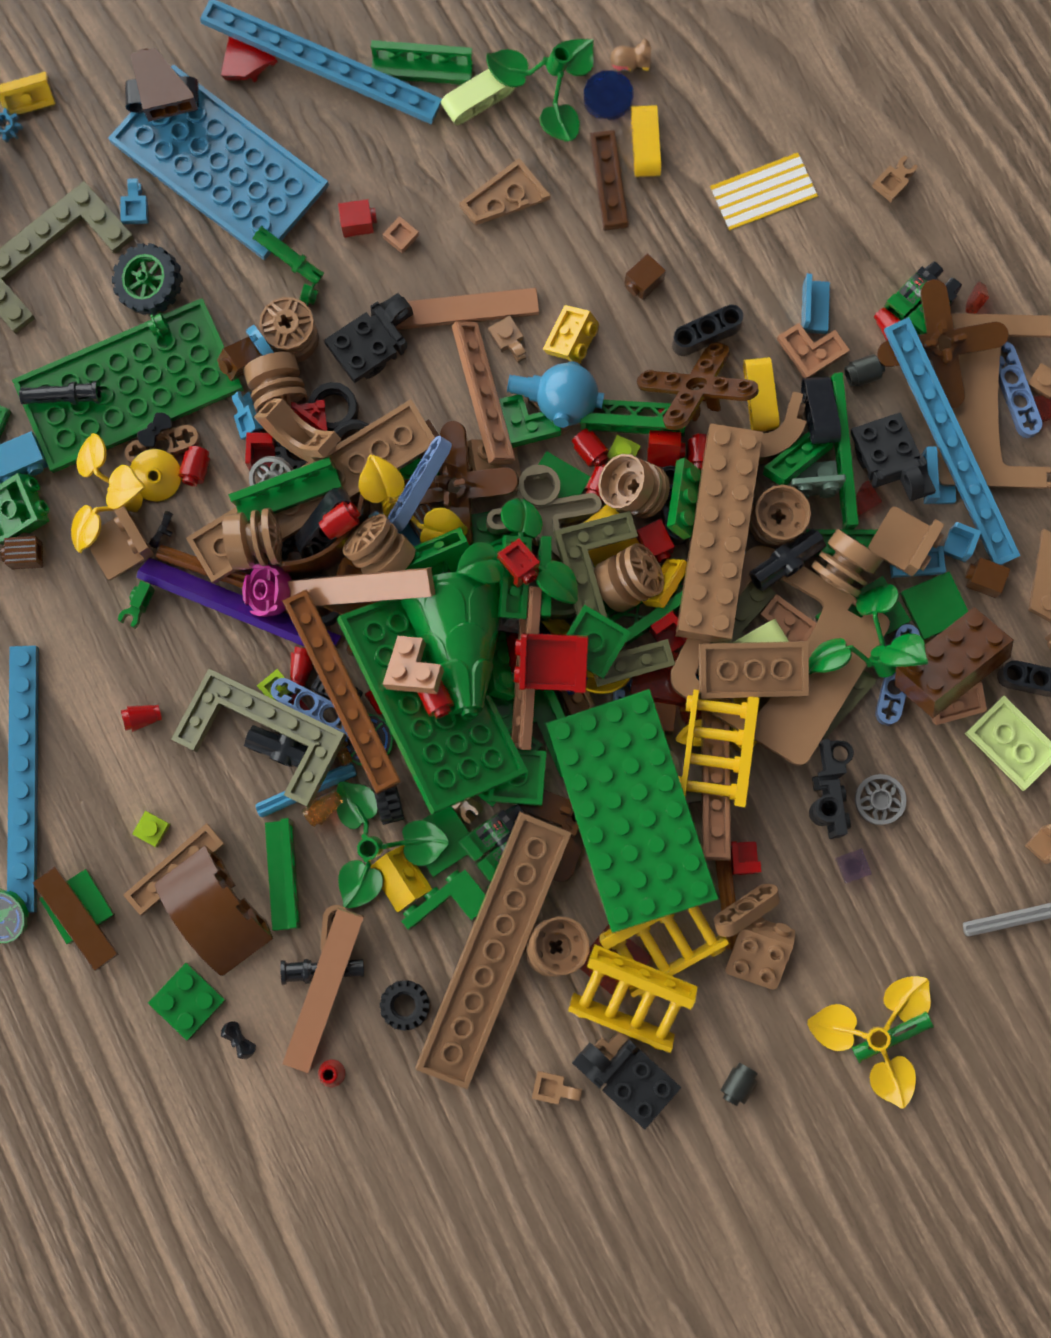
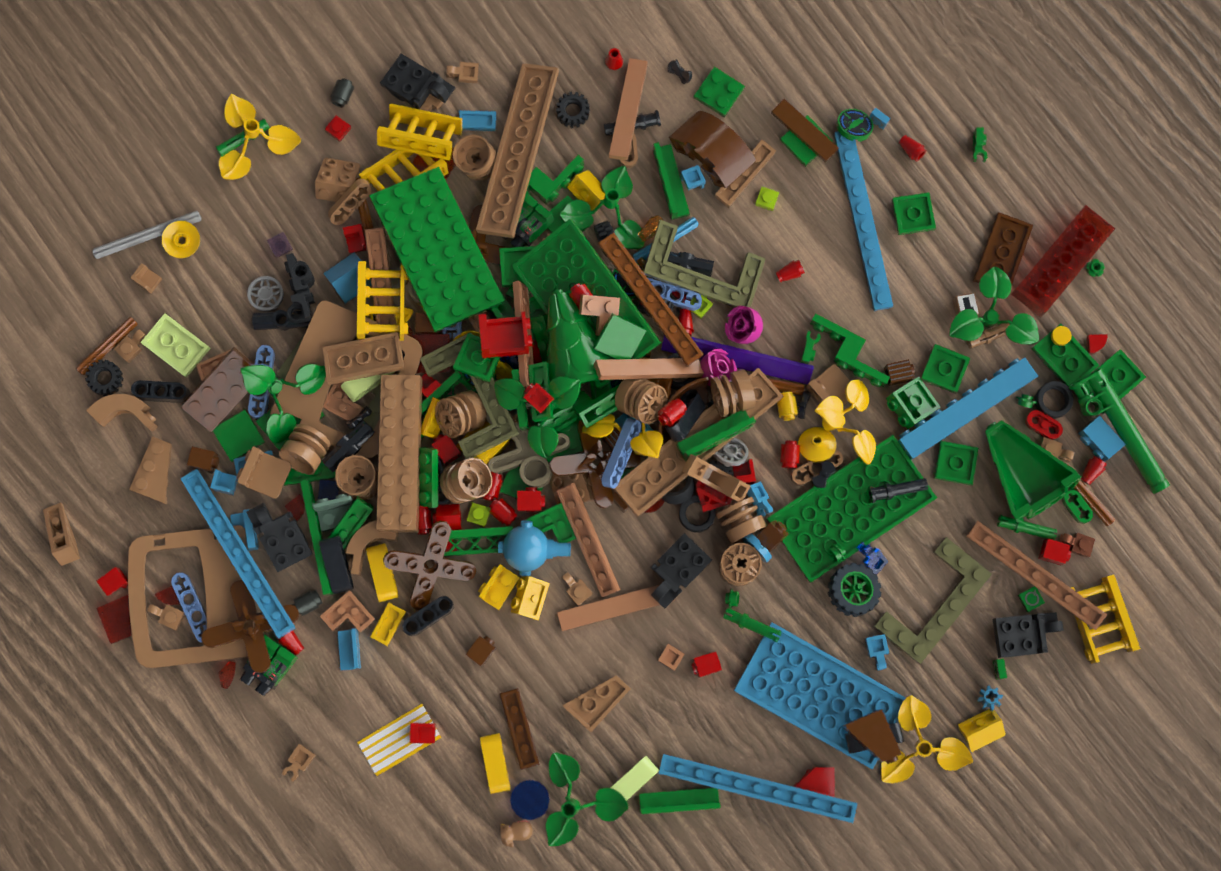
camera: 165 degrees right, 0 degrees up
none -> yellow dish [162,221,200,258]
none -> black piece [252,310,312,331]
none -> tile [318,480,339,500]
none -> dark azure slope [323,252,372,304]
none -> red plate [325,115,351,142]
none -> black piece [346,406,372,429]
none -> yellow plate [370,602,406,646]
none -> red panel [410,723,436,744]
none -> dark azure tile [459,110,496,131]
none -> yellow bracket [478,564,520,610]
none -> red brick [517,487,545,512]
none -> tile [593,313,646,360]
none -> dark azure panel [680,165,706,190]
none -> dark pink cylinder [725,306,763,344]
none -> yellow brick [777,392,798,421]
none -> green bracket [810,313,890,387]
none -> clear blue plate [857,542,888,575]
none -> yellow plant [881,695,973,783]

